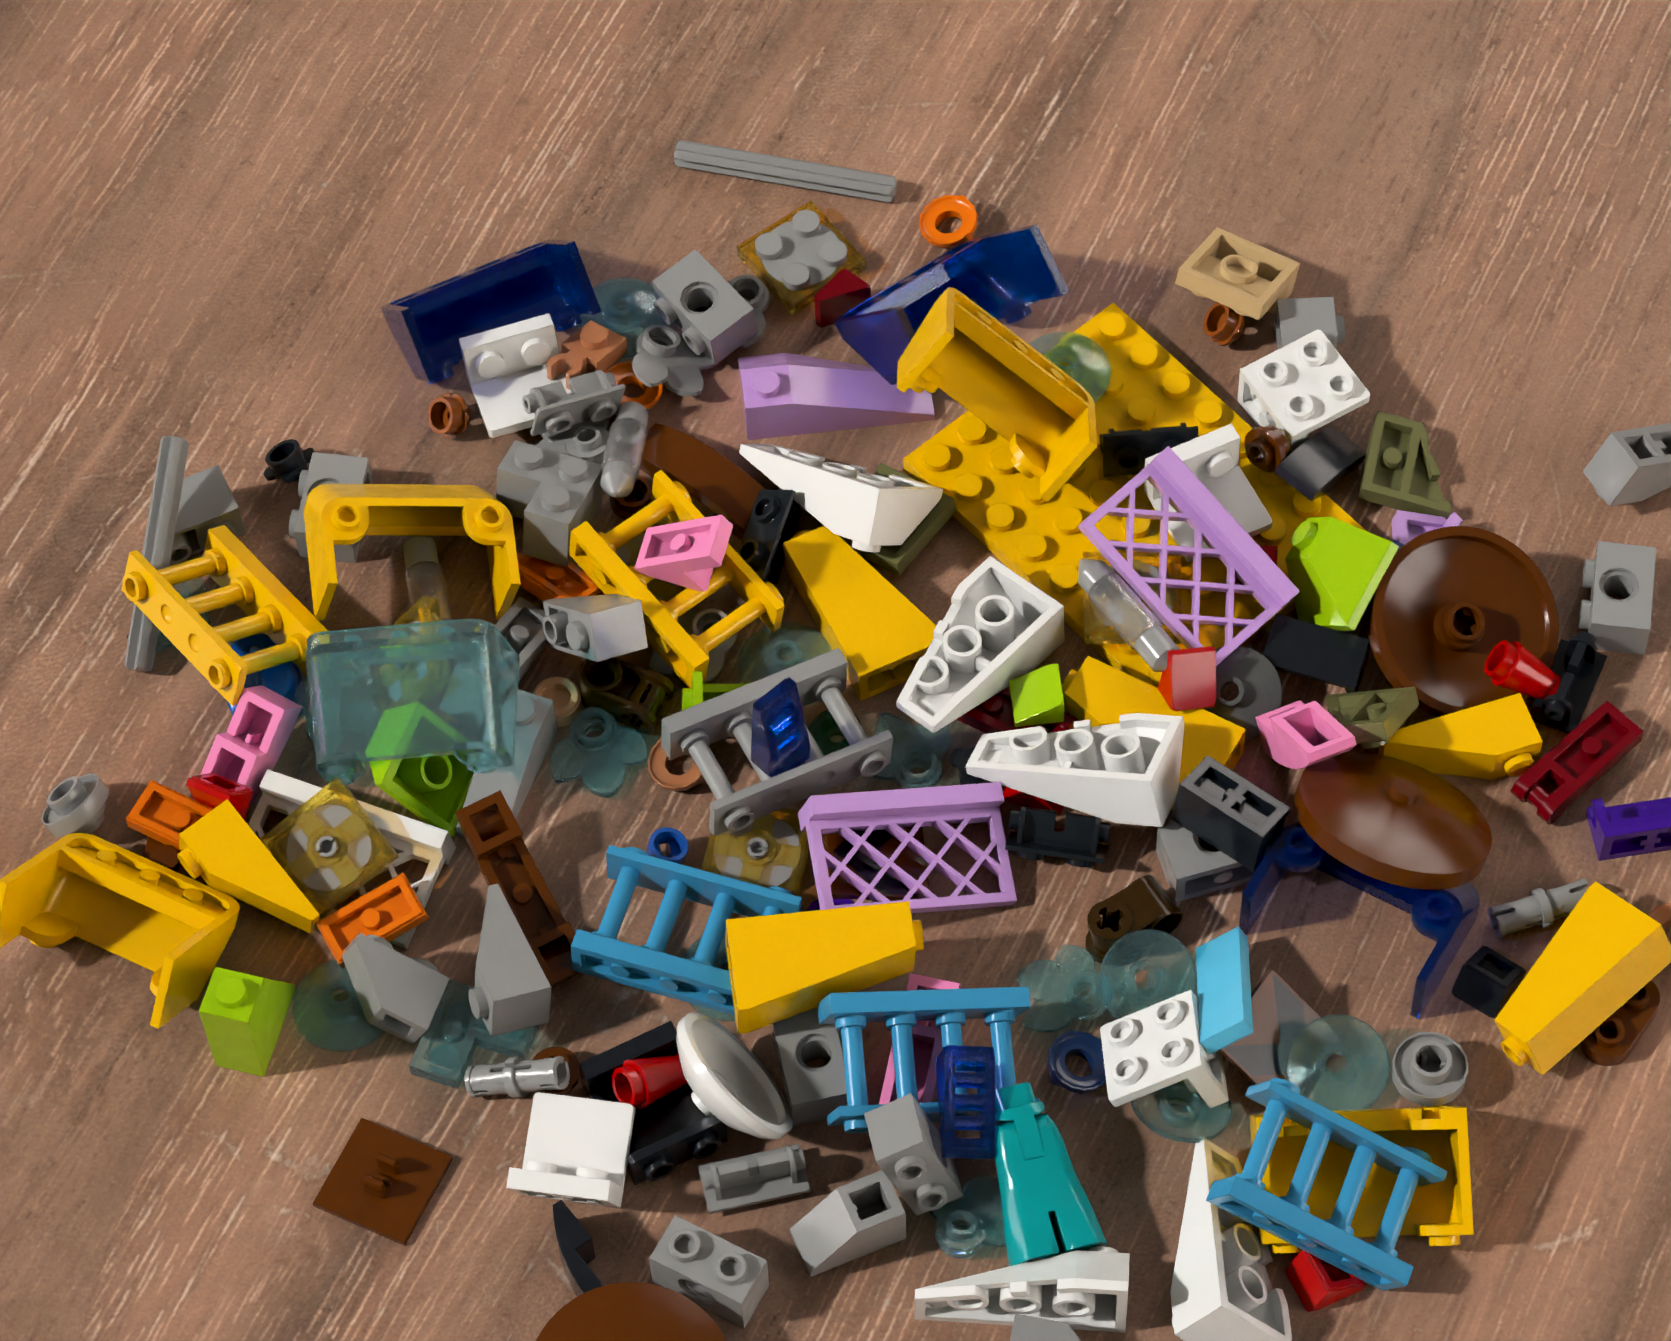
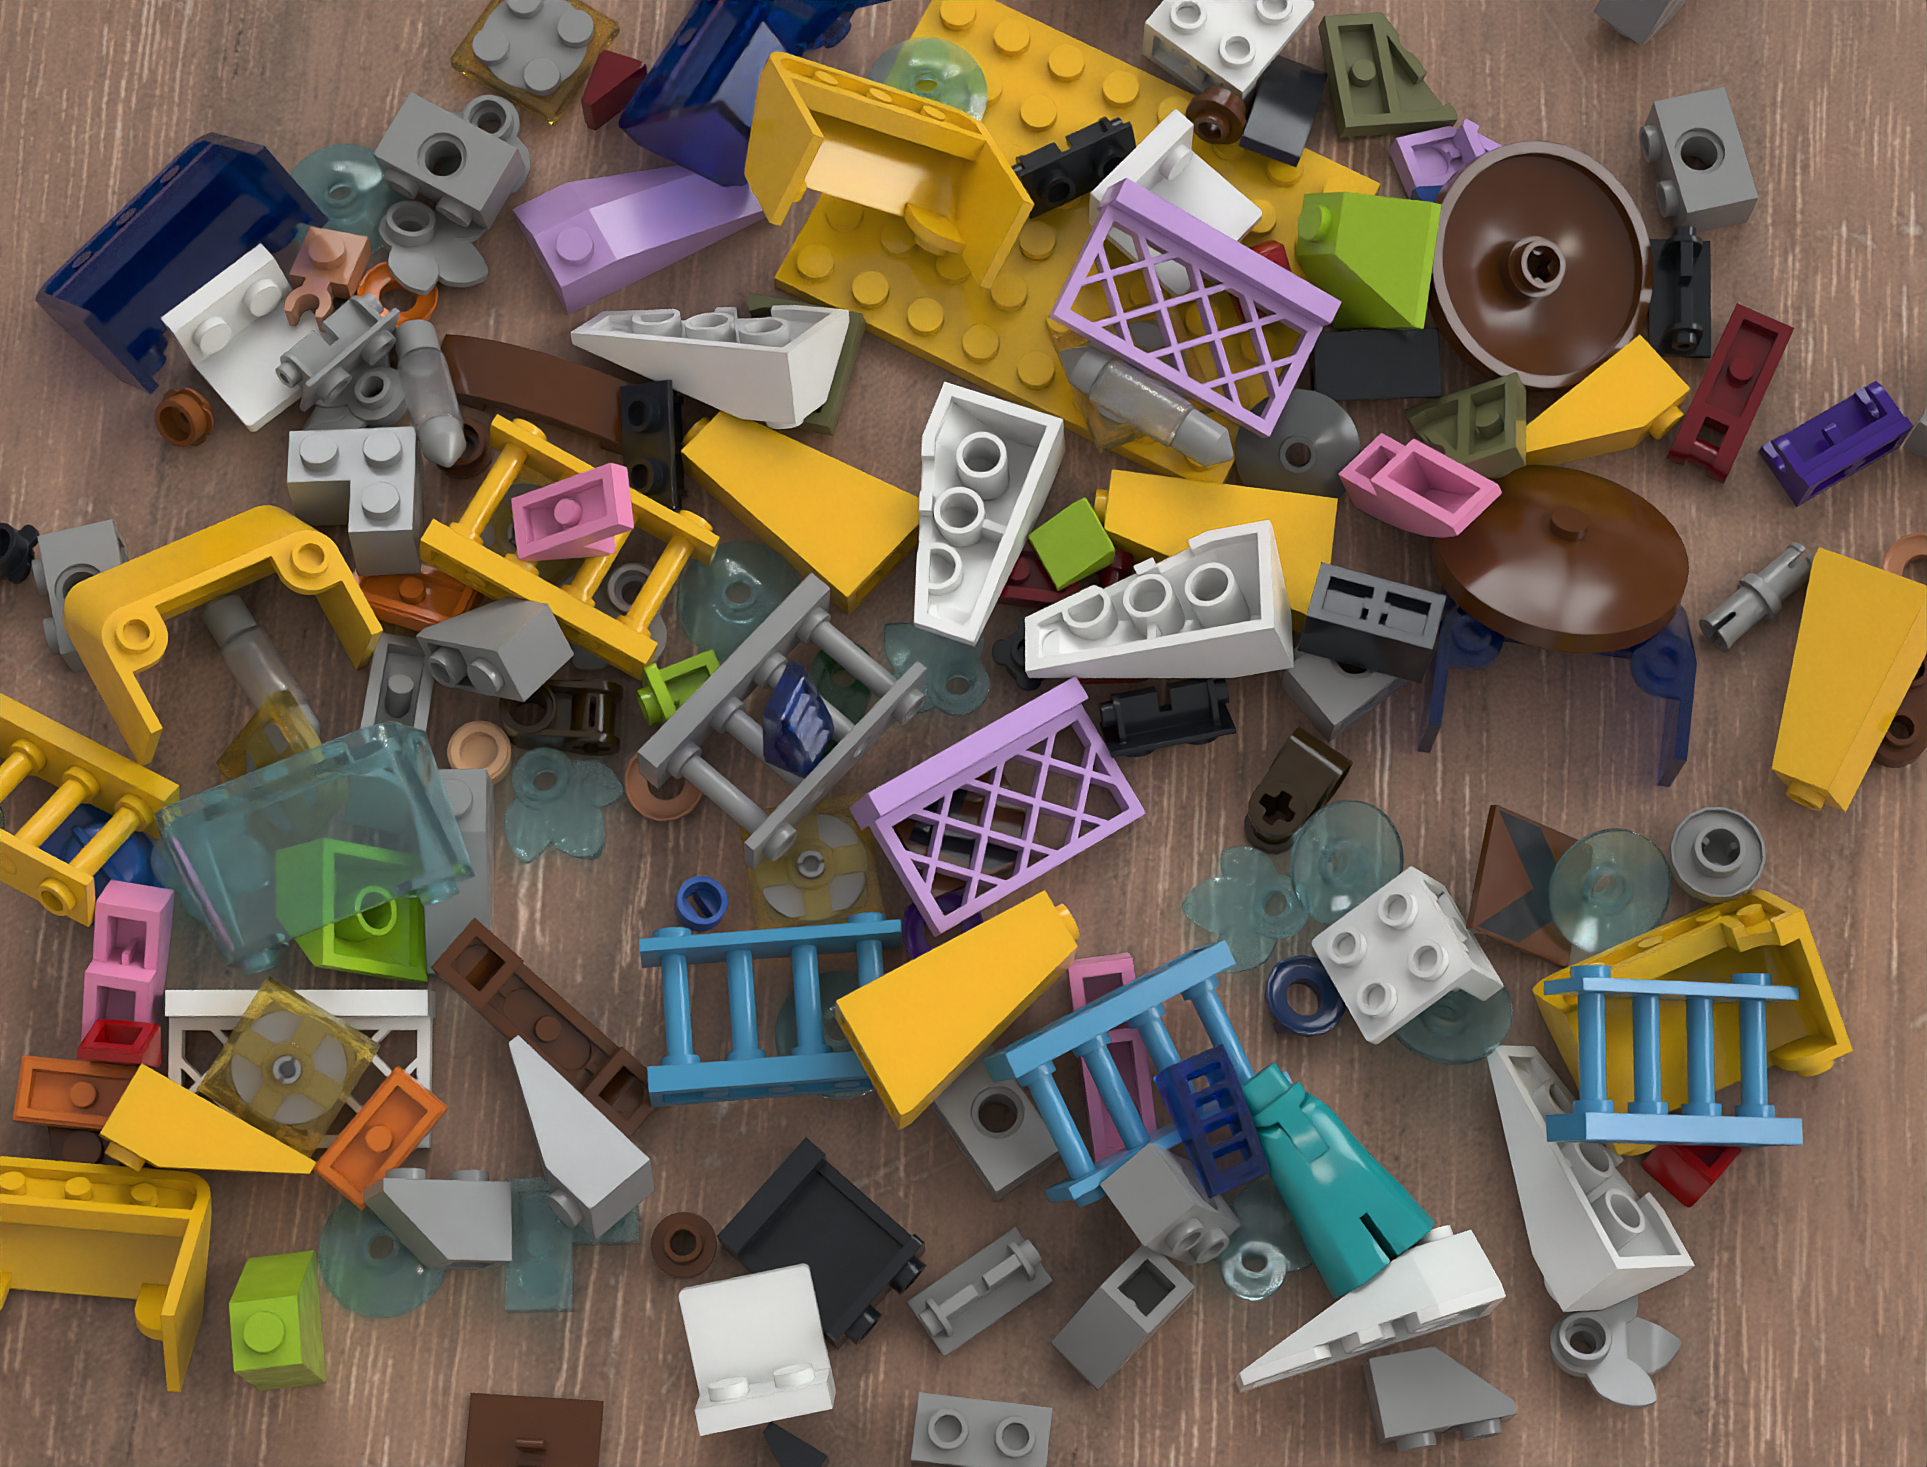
camera: 25 degrees left, 15 degrees up
light grey pin [464,1056,570,1098] -> none
red cone [612,1055,688,1110] -> none
white dish [676,1012,793,1139] -> none
slope [1158,646,1217,711] -> none
medium azure tile [1196,926,1253,1054] -> none
black slope [1452,945,1526,1018] -> none
red cone [1484,640,1561,700] -> none

